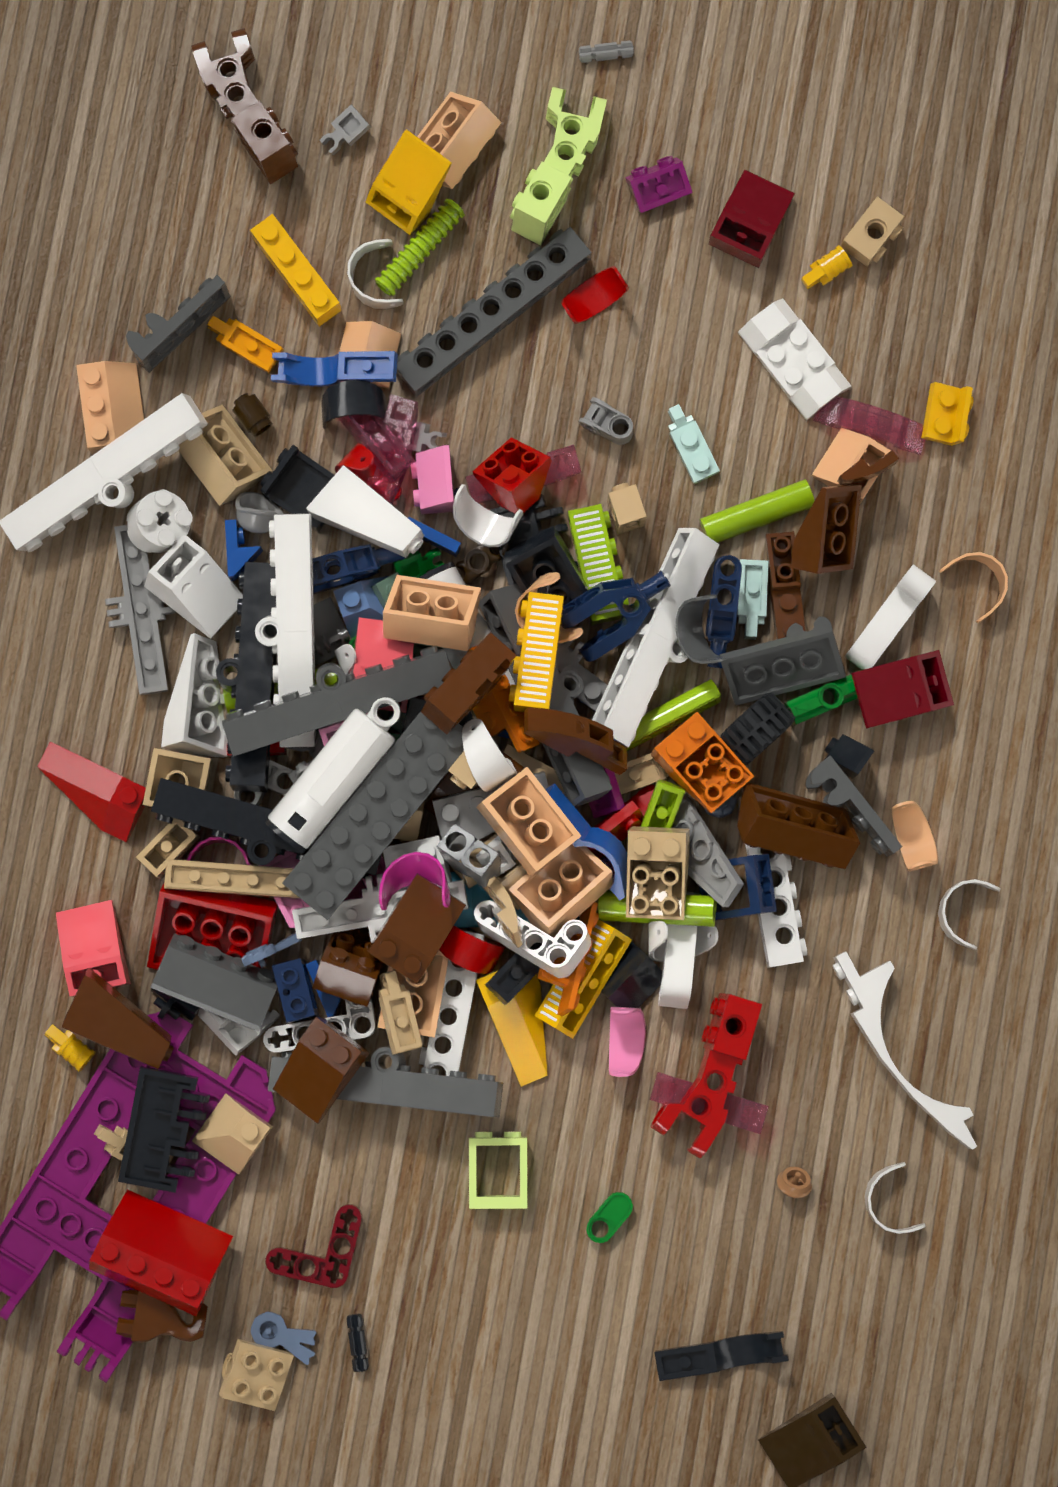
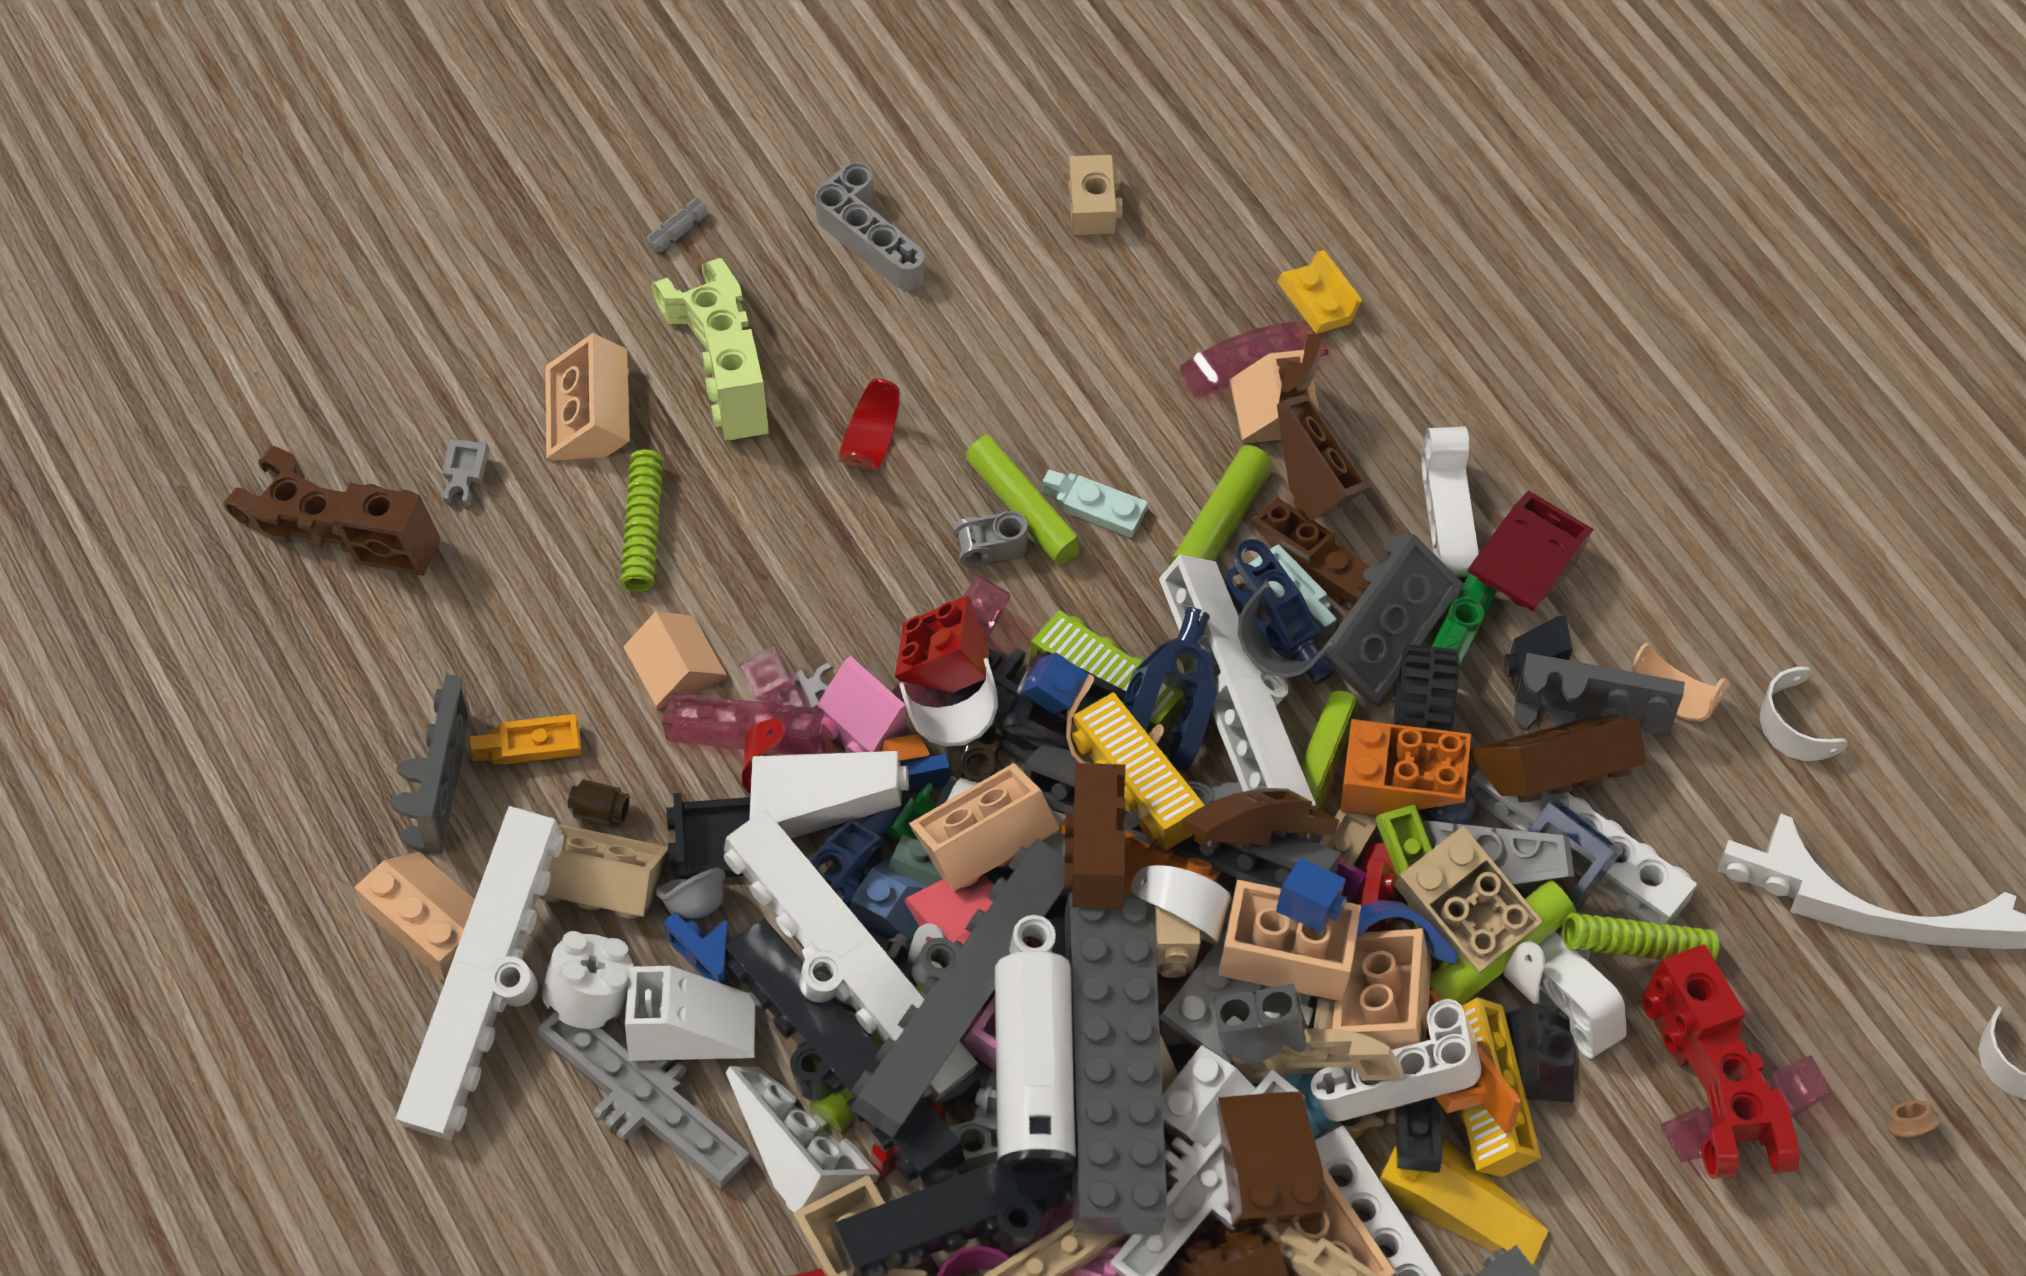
camera: 40 degrees left, 25 degrees down
yellow brick [250,214,342,327] -> none
blue piece [271,351,398,387] -> none
black piece [321,380,388,429] -> none
white piece [347,239,403,309] -> none
yellow slope [365,129,452,235] -> none
dark pink piece [379,852,451,910] -> none
dark grey brick [397,227,592,397] -> none
red piece [439,926,506,974] -> none
tan brick [607,483,647,535] -> none
bright pink piece [609,1007,646,1077] -> none
magenta bracket [625,156,693,213] -> none
dark red slope [708,170,795,268] -> none
white piece [738,298,851,421] -> none
yellow hinge [801,245,853,289] -> none
light nougat piece [939,552,1008,624] -> none
none -> light grey beam [815,162,925,291]
none -> orange slope [880,734,929,762]
none -> lime brick [965,434,1080,565]
none -> blue brick [1021,652,1089,714]
none -> blue brick [1276,857,1347,933]
none -> lime piece [1562,913,1719,960]

